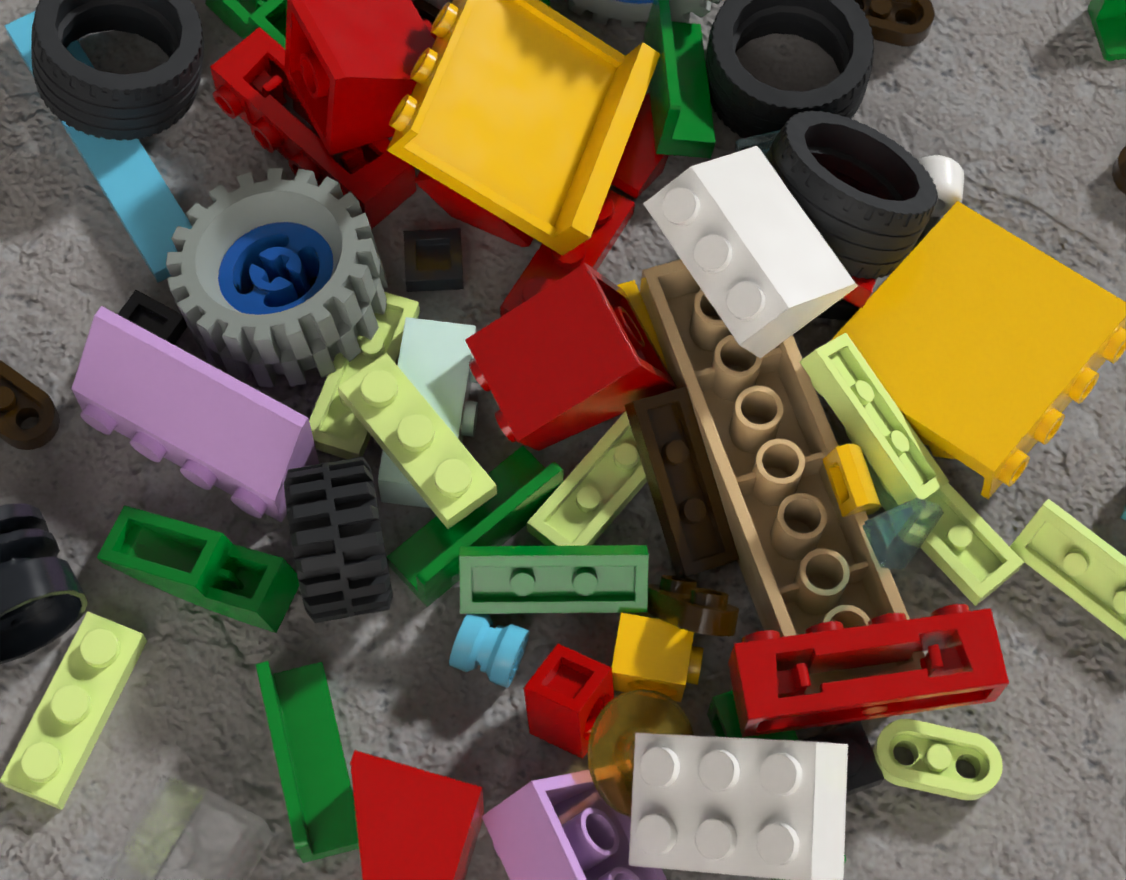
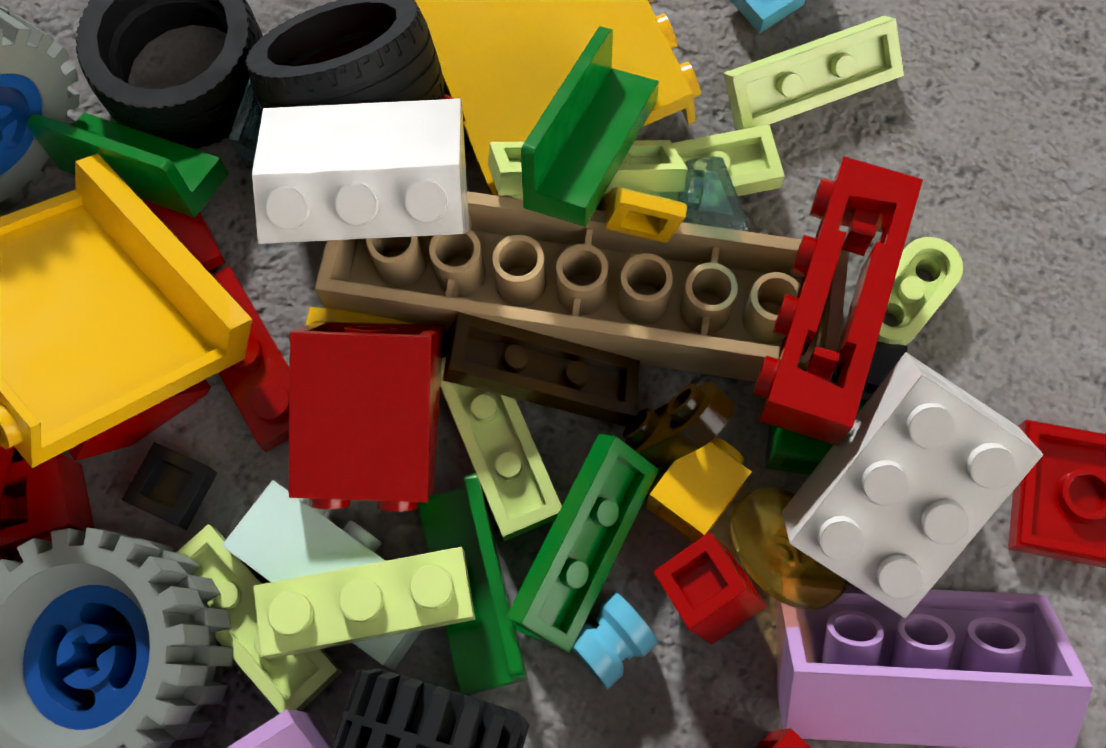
camera: 55 degrees left, 5 degrees up
none -> green panel [521,26,659,227]

